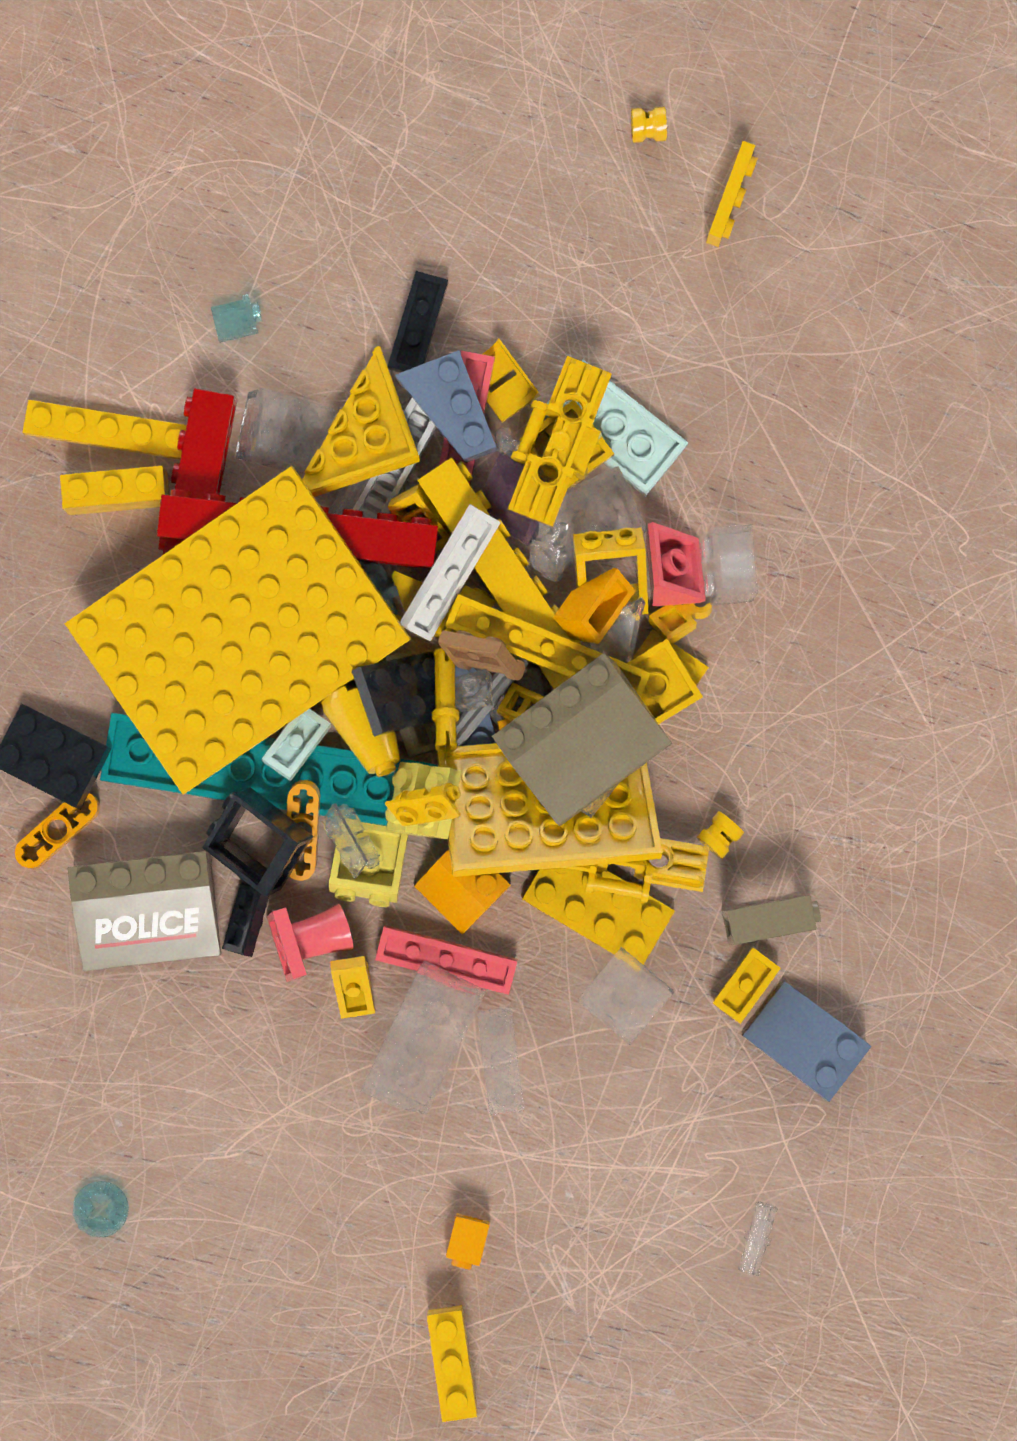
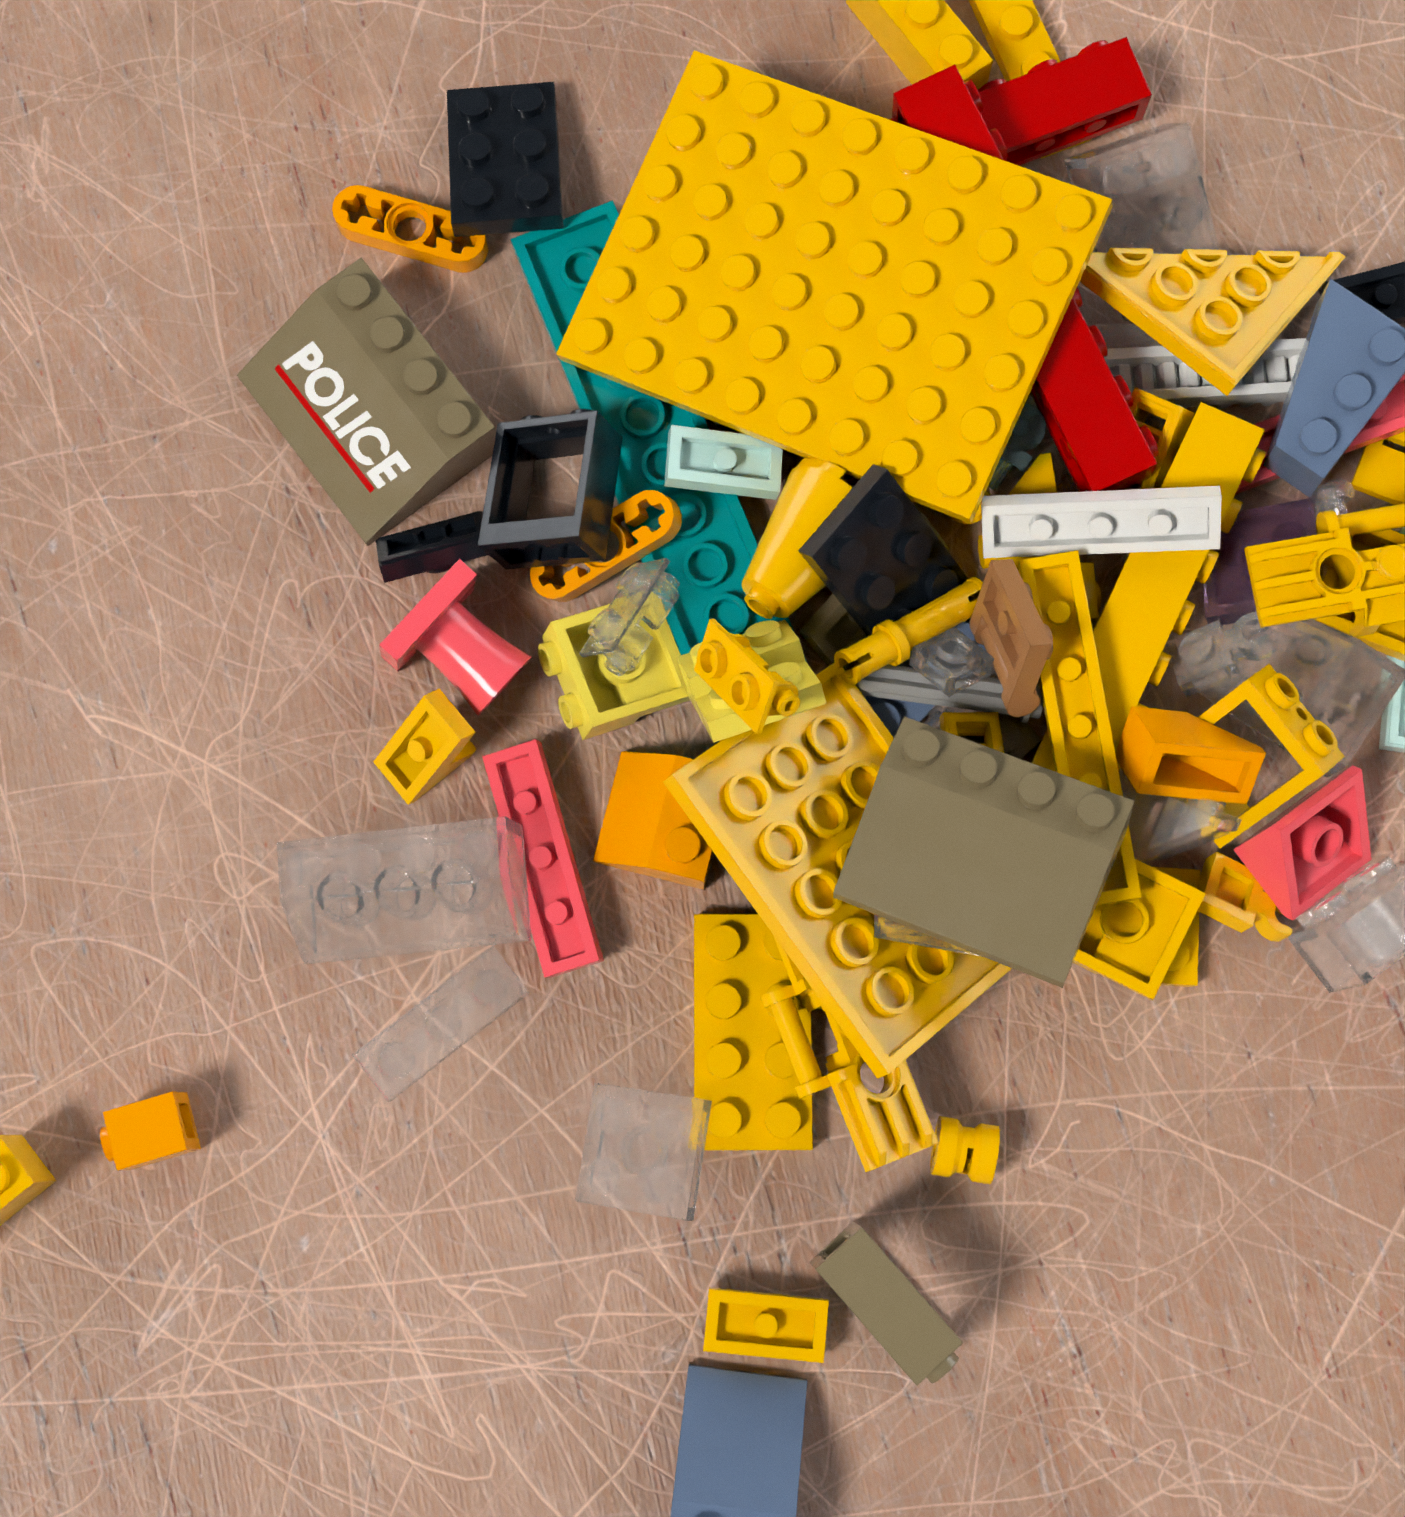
camera: 60 degrees right, 5 degrees down
clear light blue bracket [211,294,263,343] -> none

